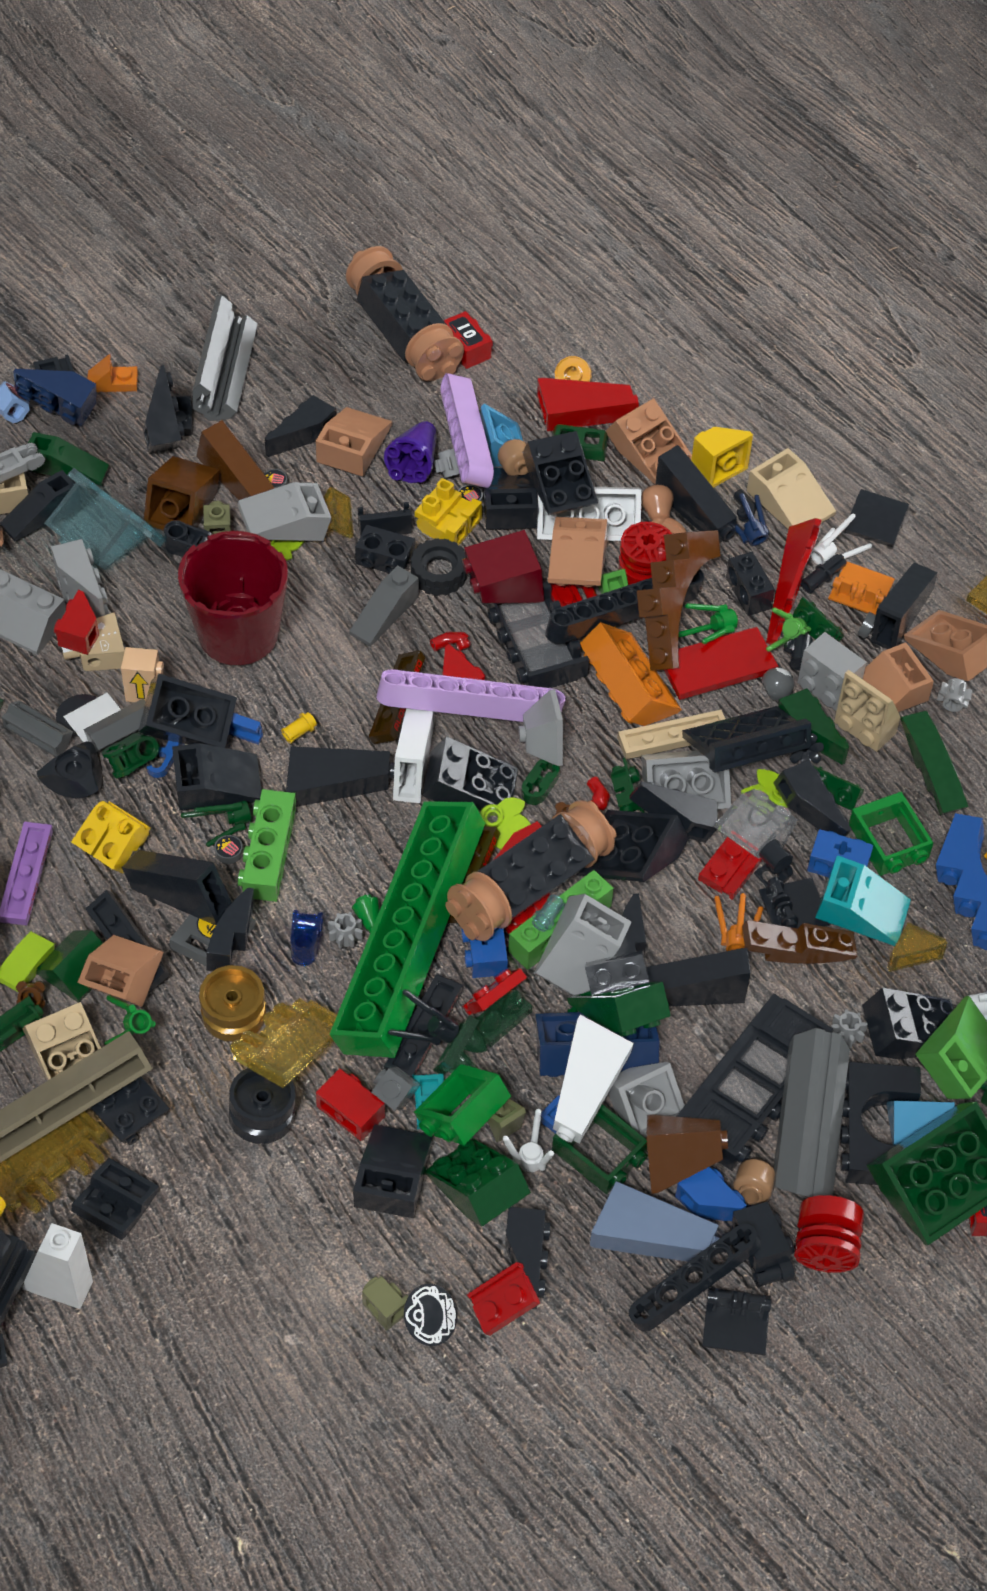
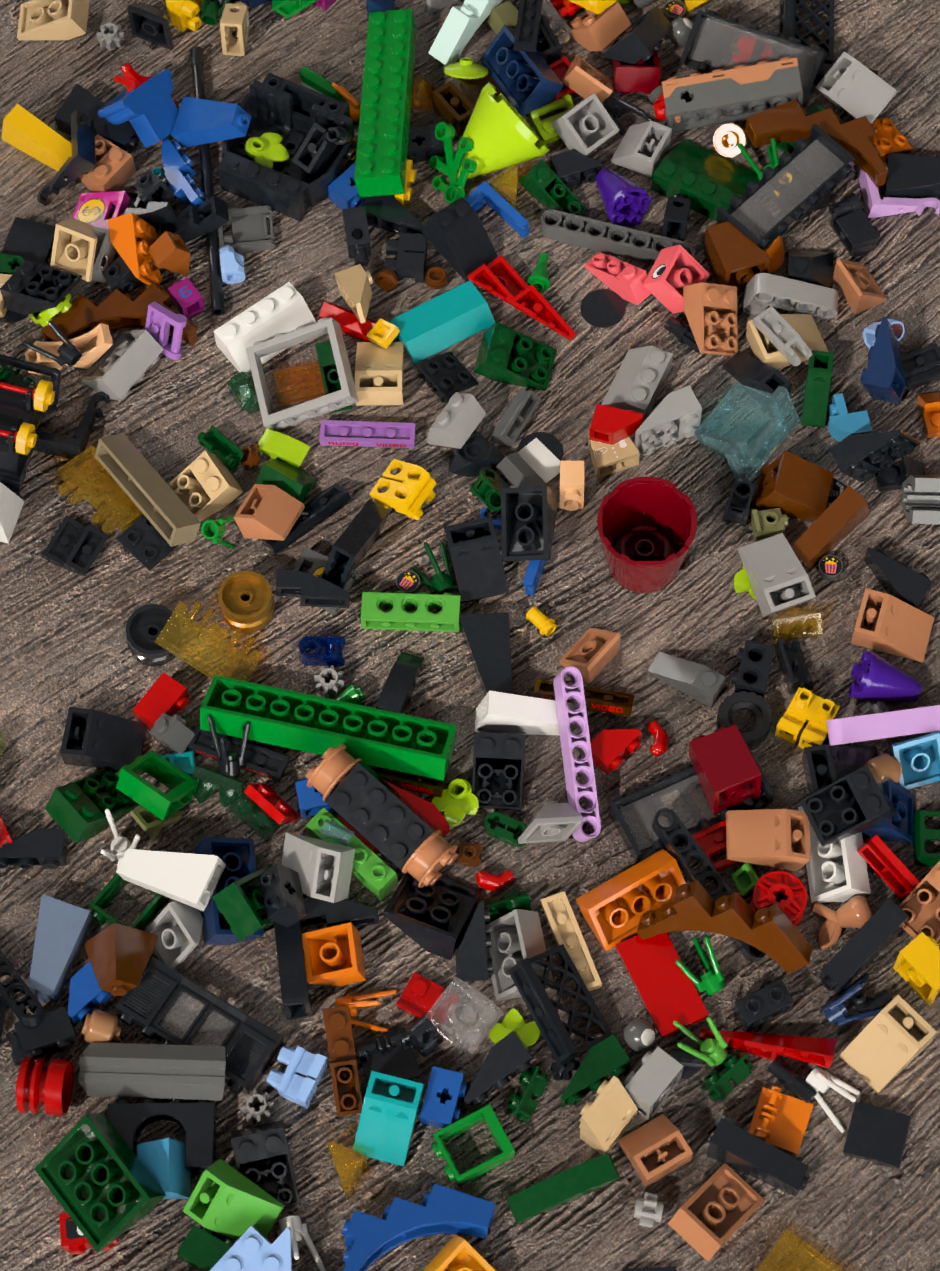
camera: 90 degrees right, 10 degrees up
none -> light blue hips [266,1046,328,1109]
none -> orange slope [302,922,366,986]
none -> black slope [376,651,425,714]
none -> light grey slope [427,392,486,449]
none -> nougat slope [559,627,621,685]
none -> dark azure brick [827,393,873,442]
none -> red piece [857,833,920,899]

